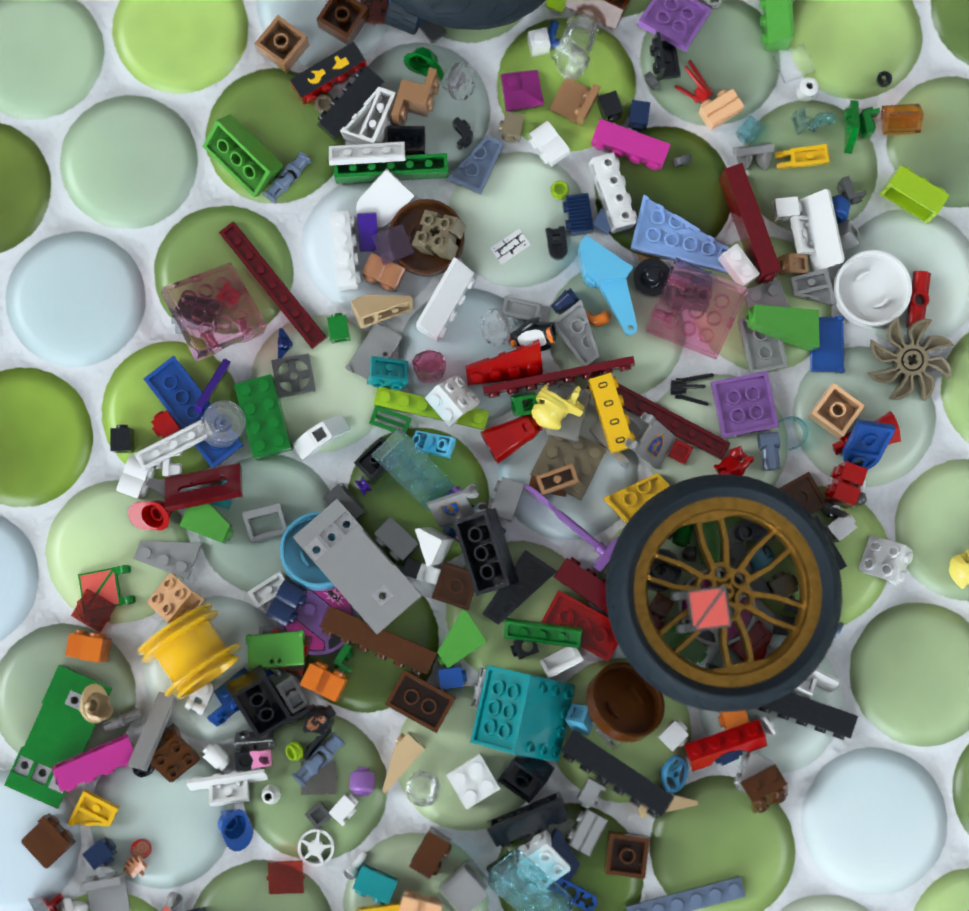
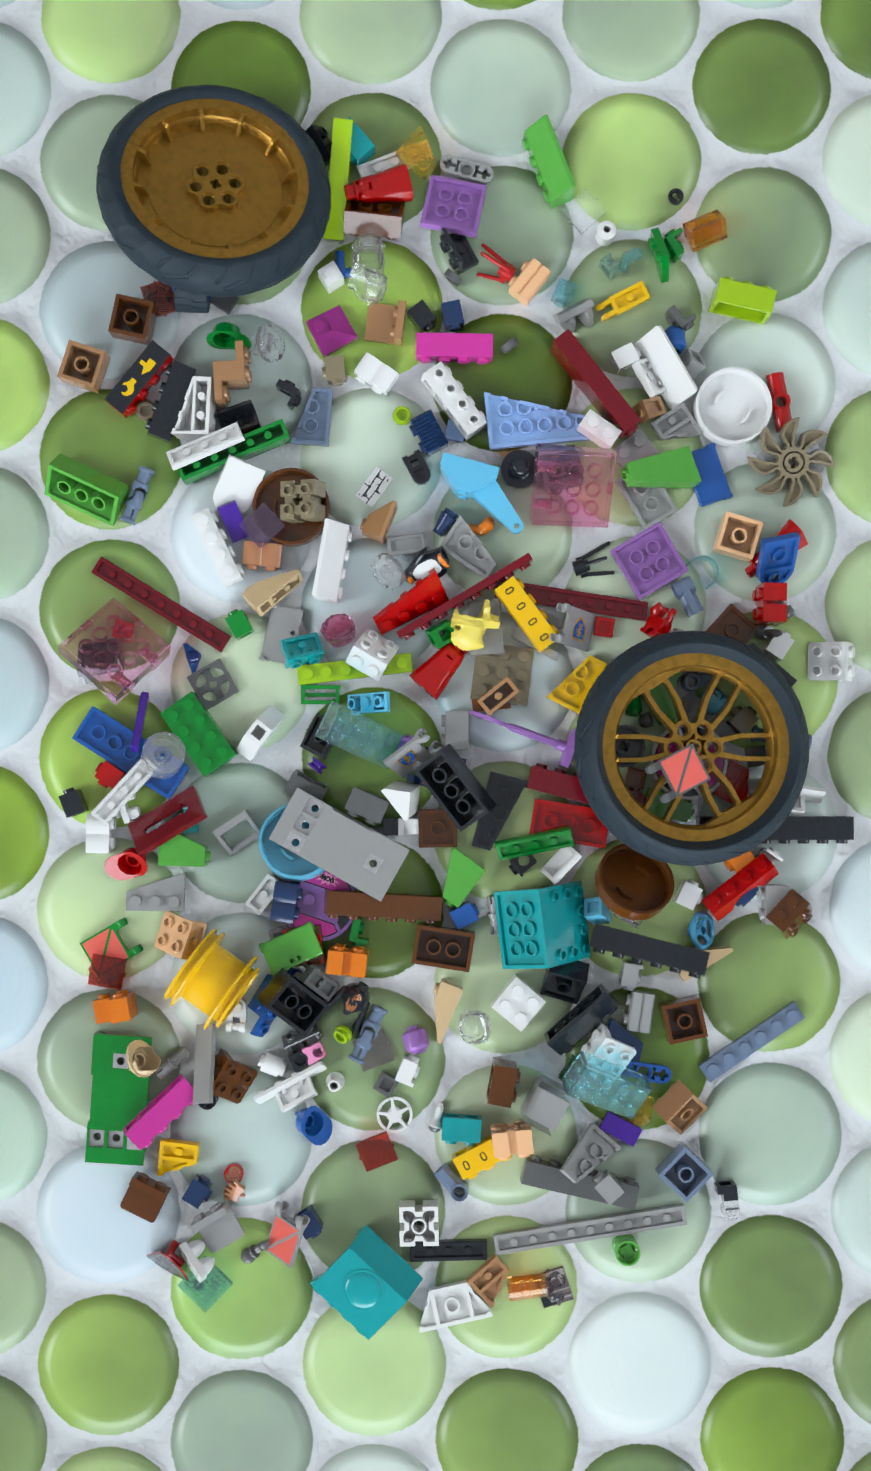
camera: 20 degrees left, 5 degrees up
none -> medium nougat slope [360,500,398,544]

